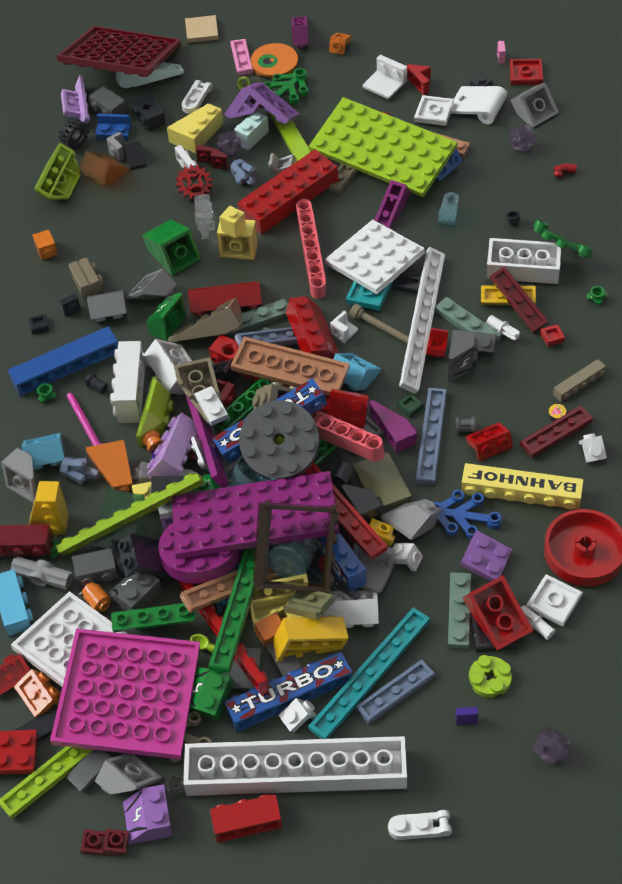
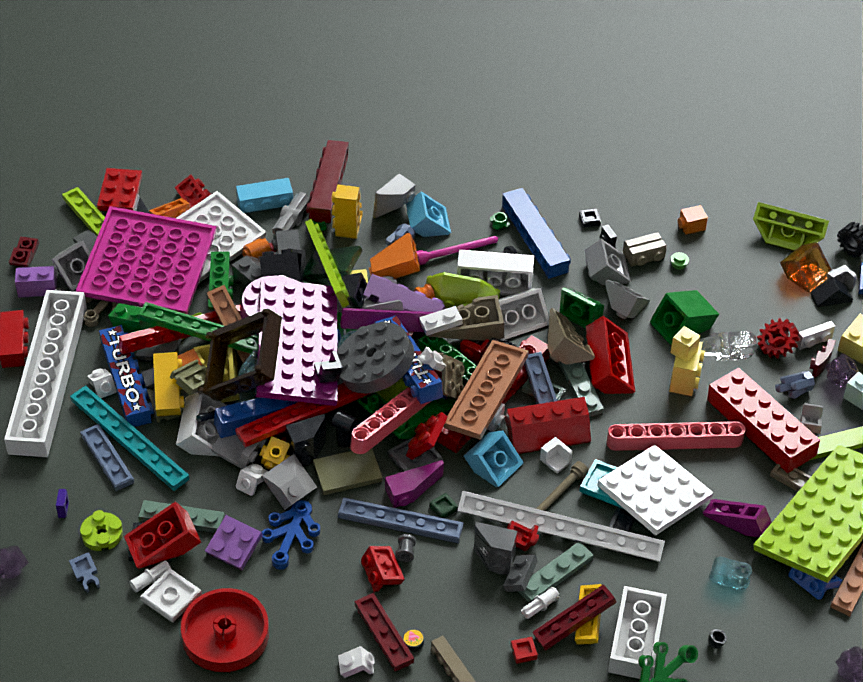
camera: 90 degrees right, 5 degrees down
light yellow brick [461,463,583,510] -> none
none -> sand blue plate [69,552,100,593]
none -> panel [314,351,342,383]
none -> white plate [417,347,446,371]
none -> plate [670,252,689,269]

